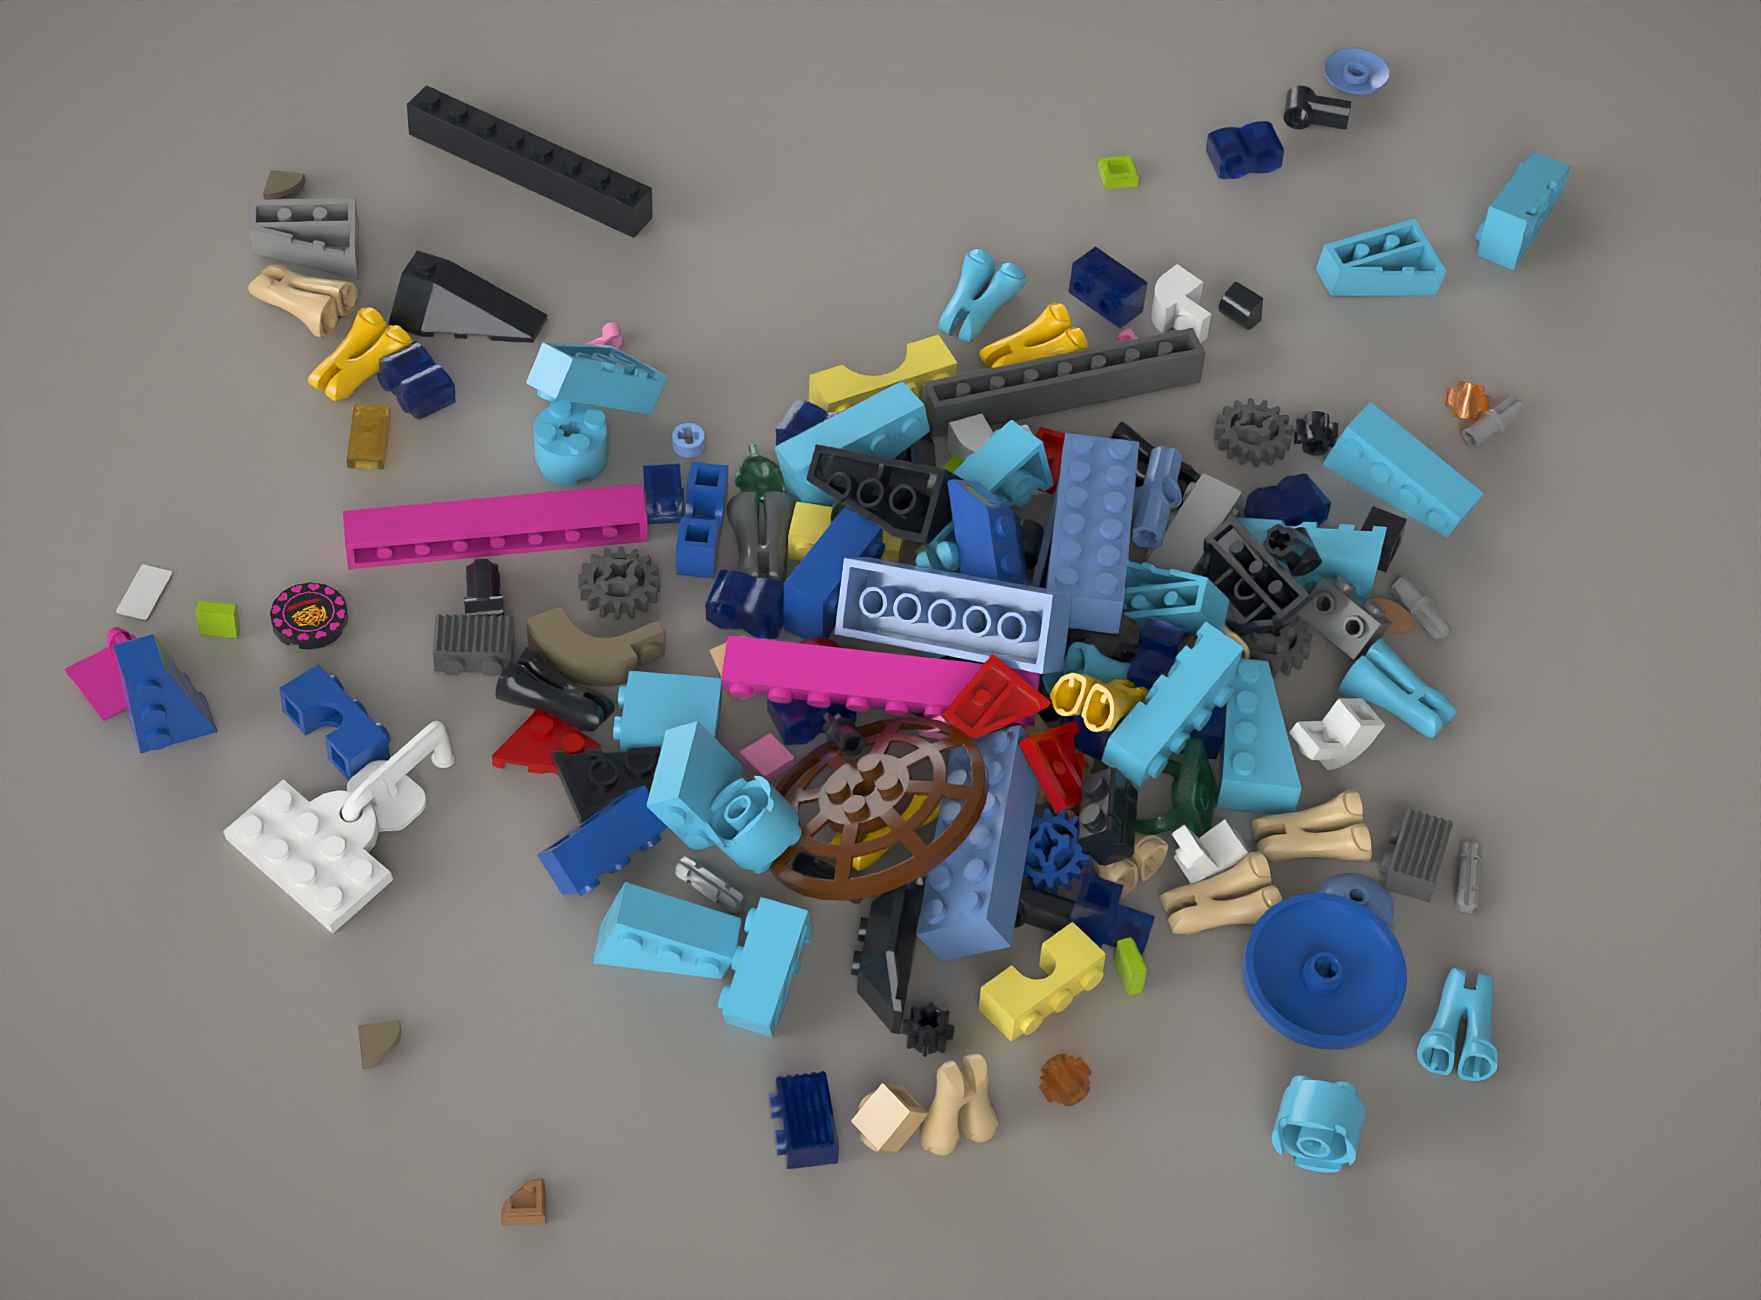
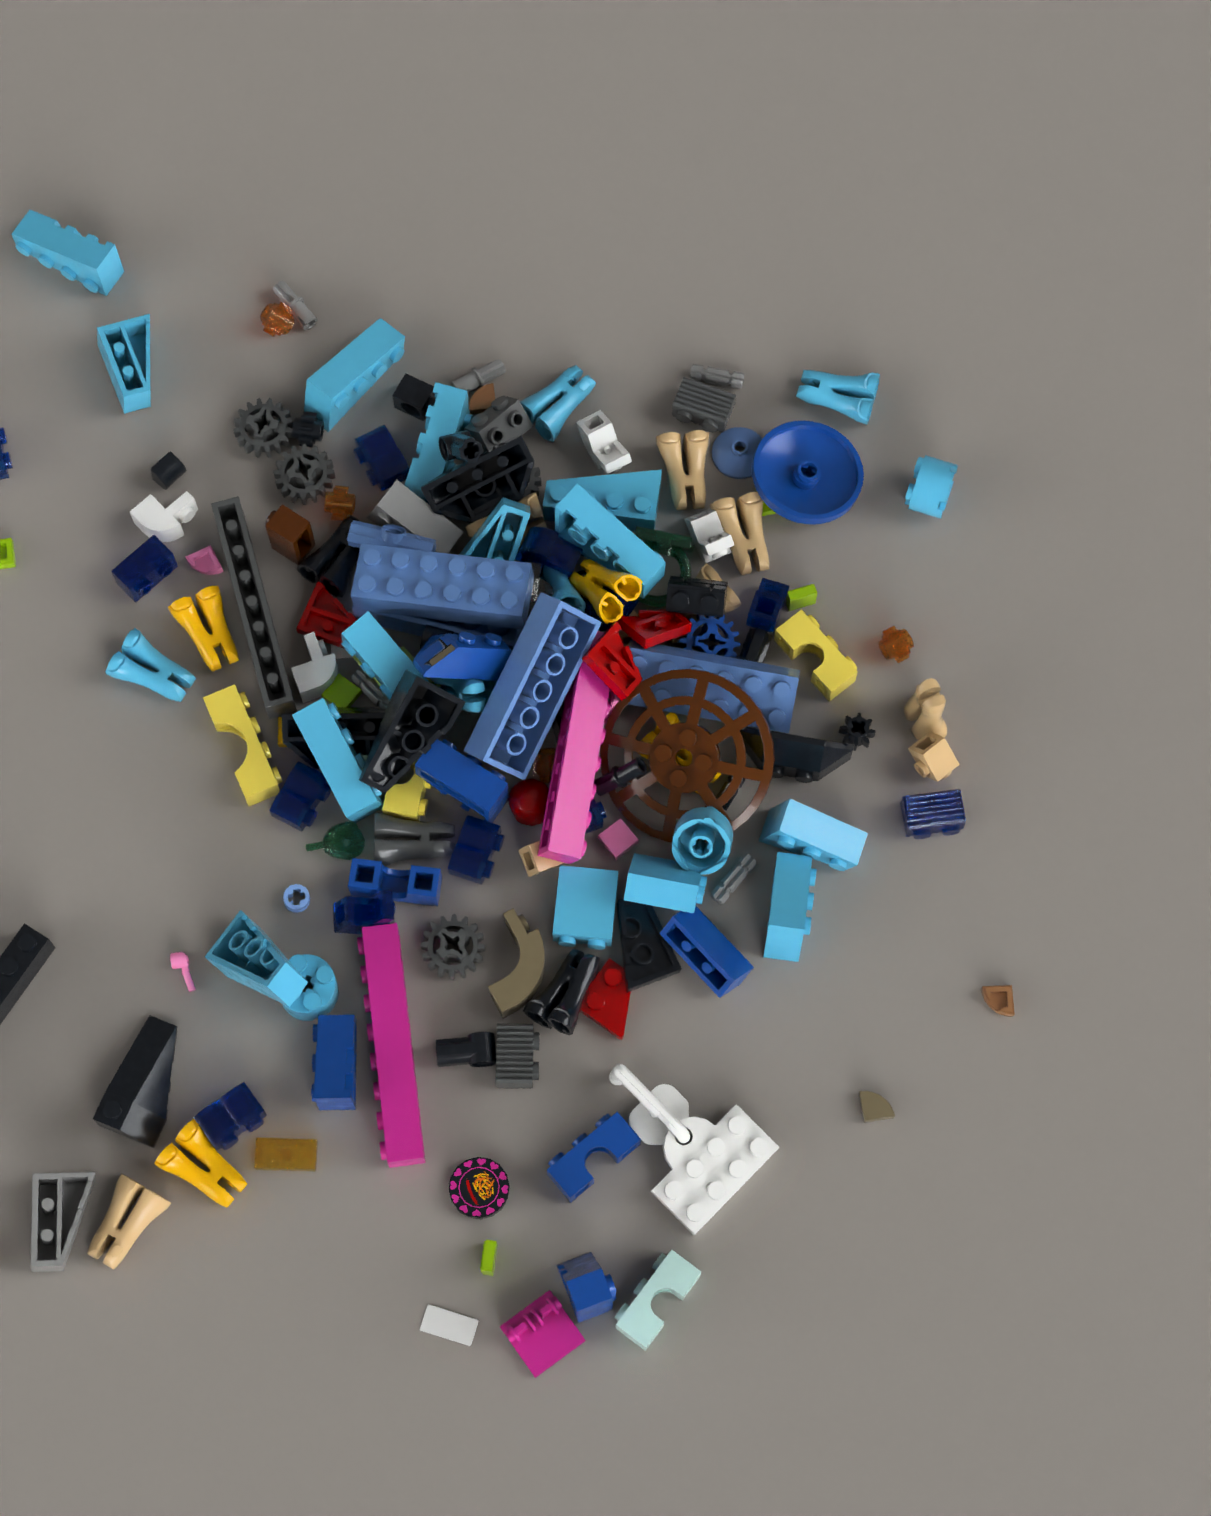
camera: 85 degrees left, 20 degrees up
none -> dark grey gear [233,398,293,458]
none -> reddish brown piece [265,504,316,566]
none -> blue wedge [311,1015,357,1110]
none -> clear orange gear [324,485,356,521]
none -> light aqua arch [614,1249,701,1351]

